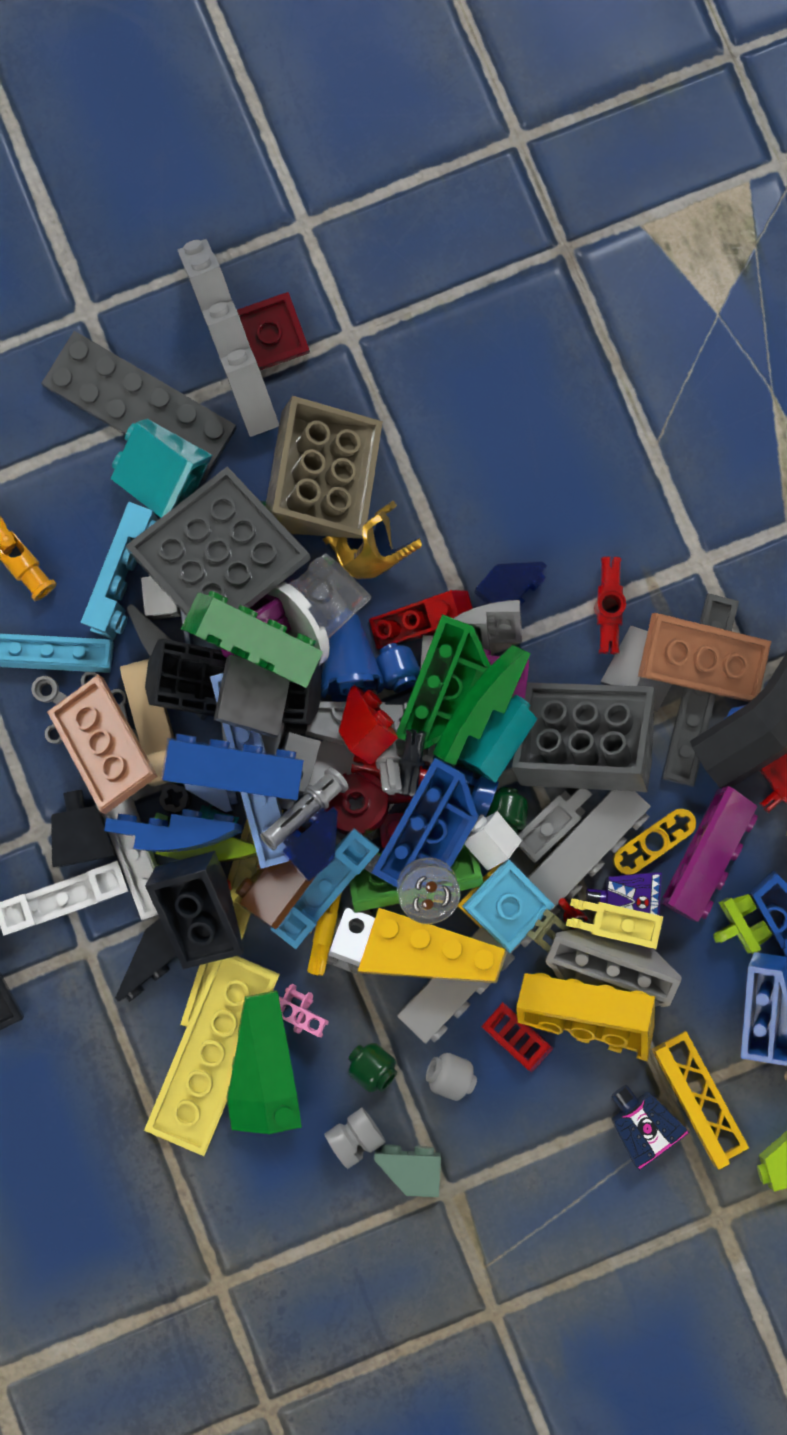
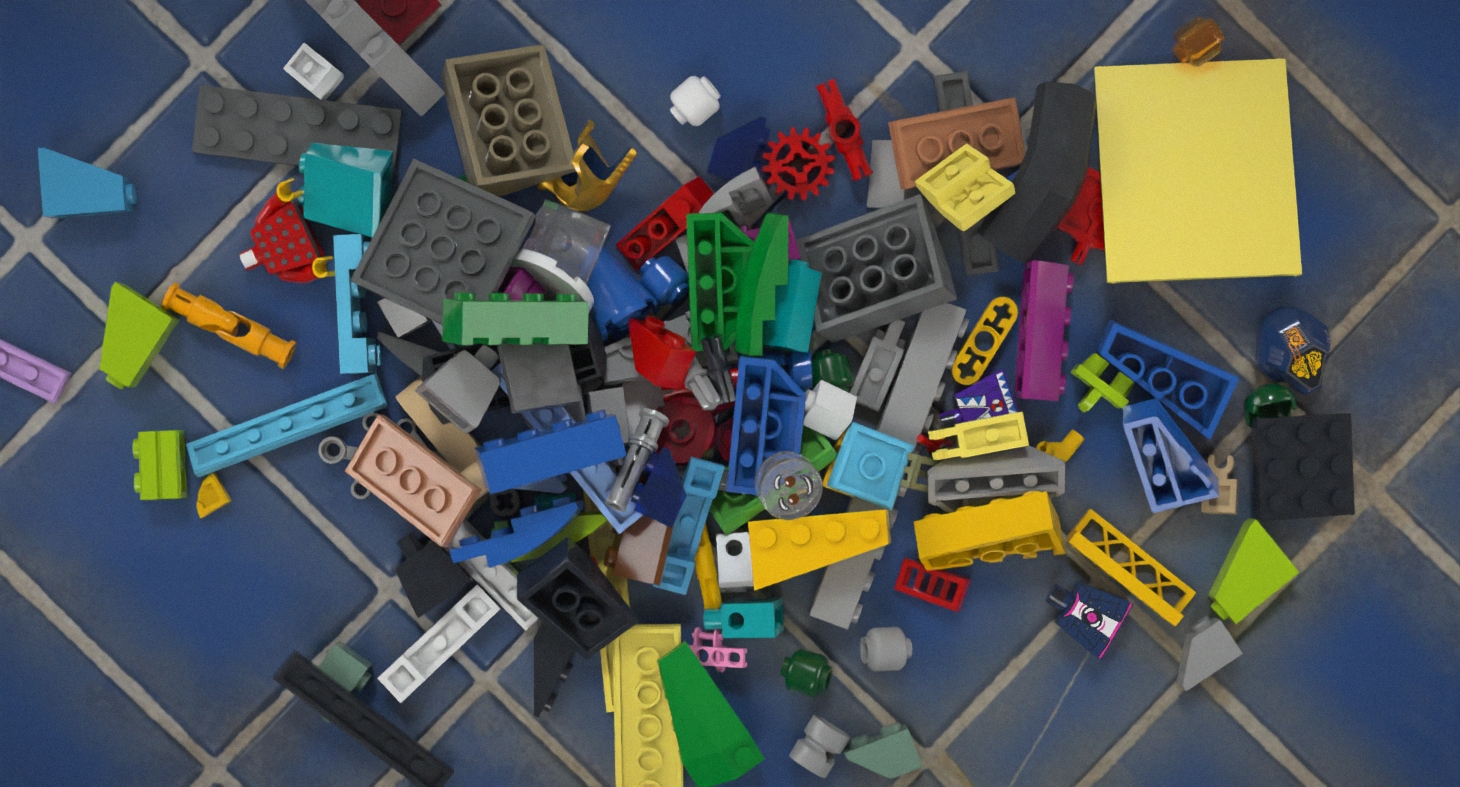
camera: 20 degrees left, 5 degrees up
none -> red torso [239,178,335,284]
none -> white slope [283,43,344,100]
none -> light grey torso [415,345,501,434]
none -> white head [670,76,721,126]
none -> teal torso [703,597,785,638]
none -> red gear [762,127,835,201]
none -> light yellow slope [915,143,1016,232]
none -> yellow arm [1036,429,1085,463]
none -> light grey slope [1176,616,1243,691]

